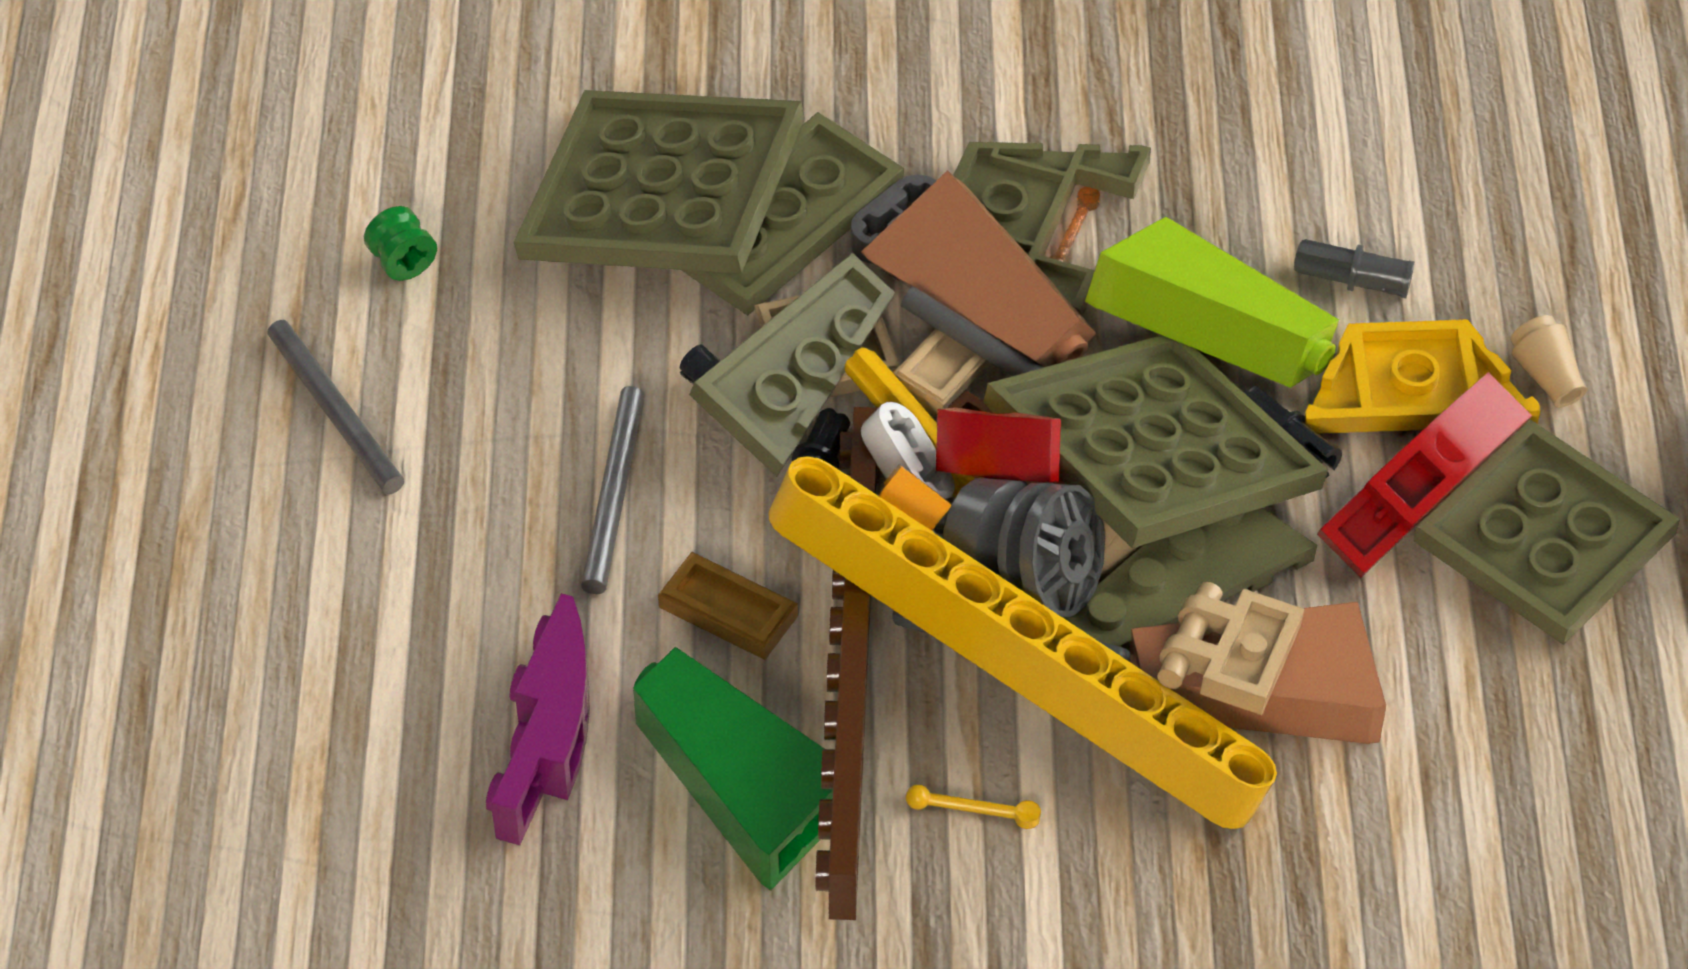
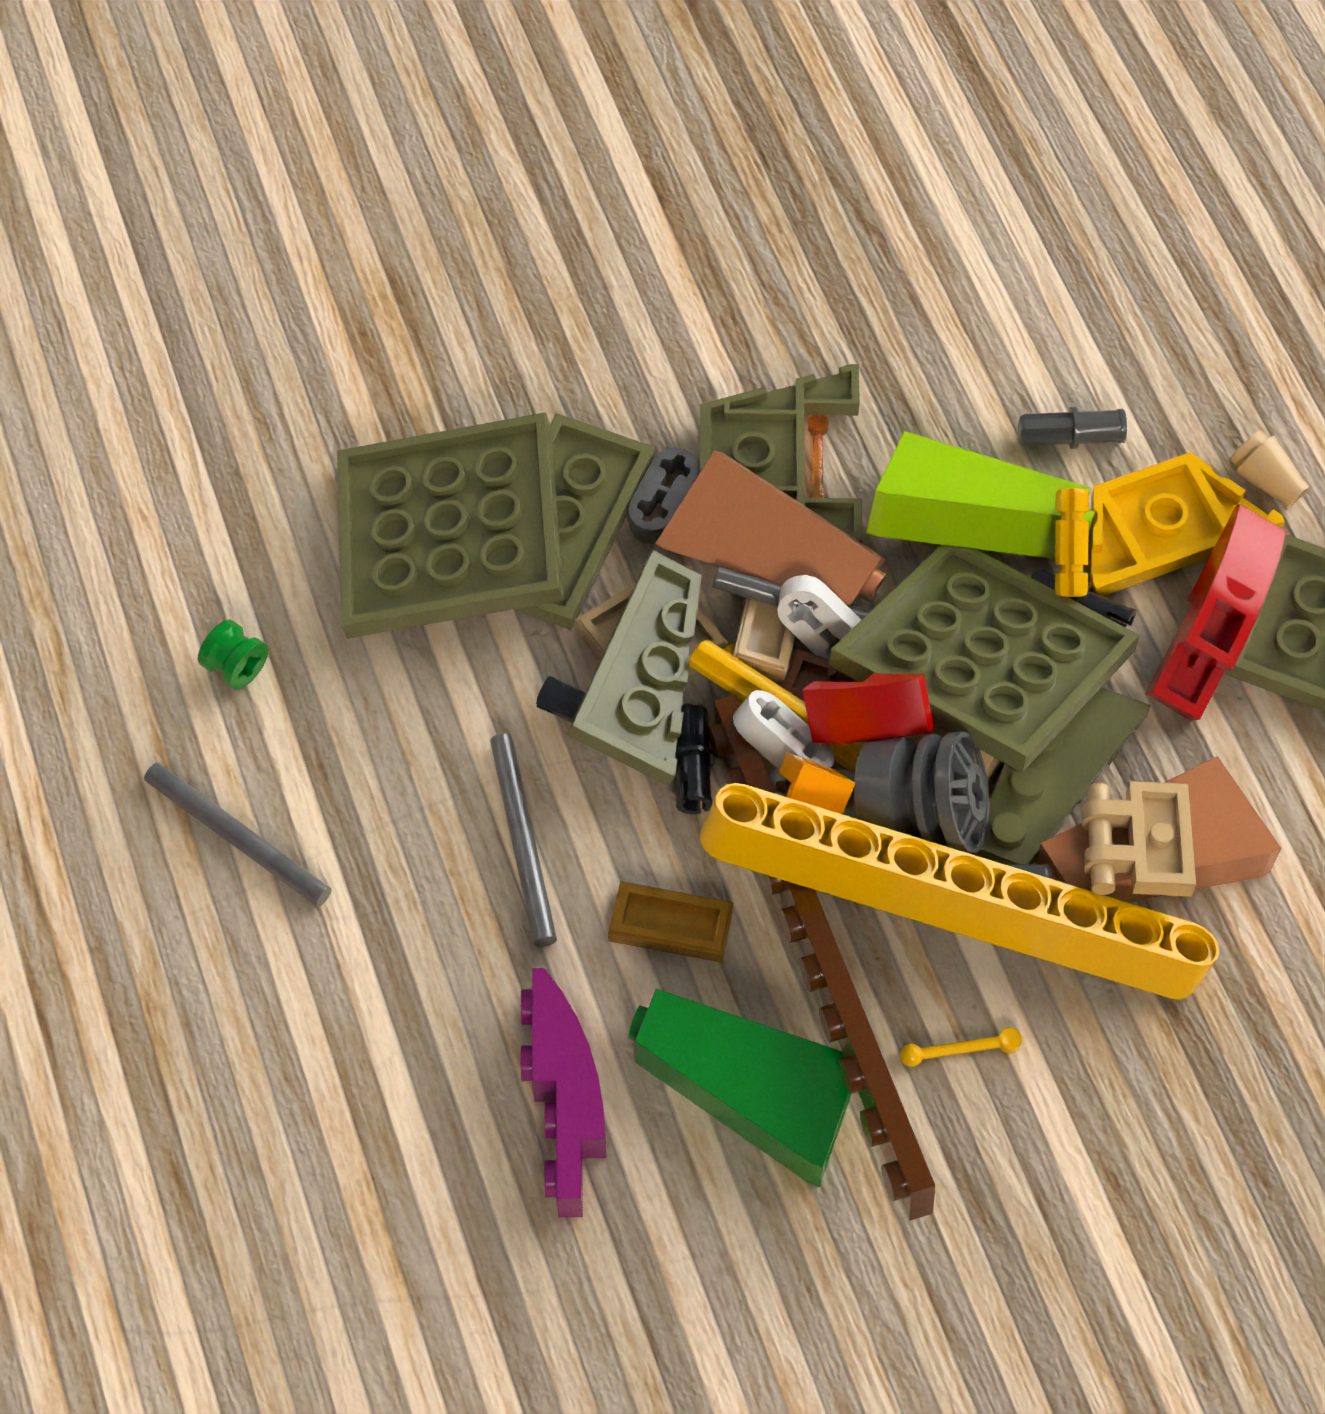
camera: 20 degrees left, 10 degrees up
none -> white beam [777,575,861,659]
none -> yellow axle [1055,488,1089,597]

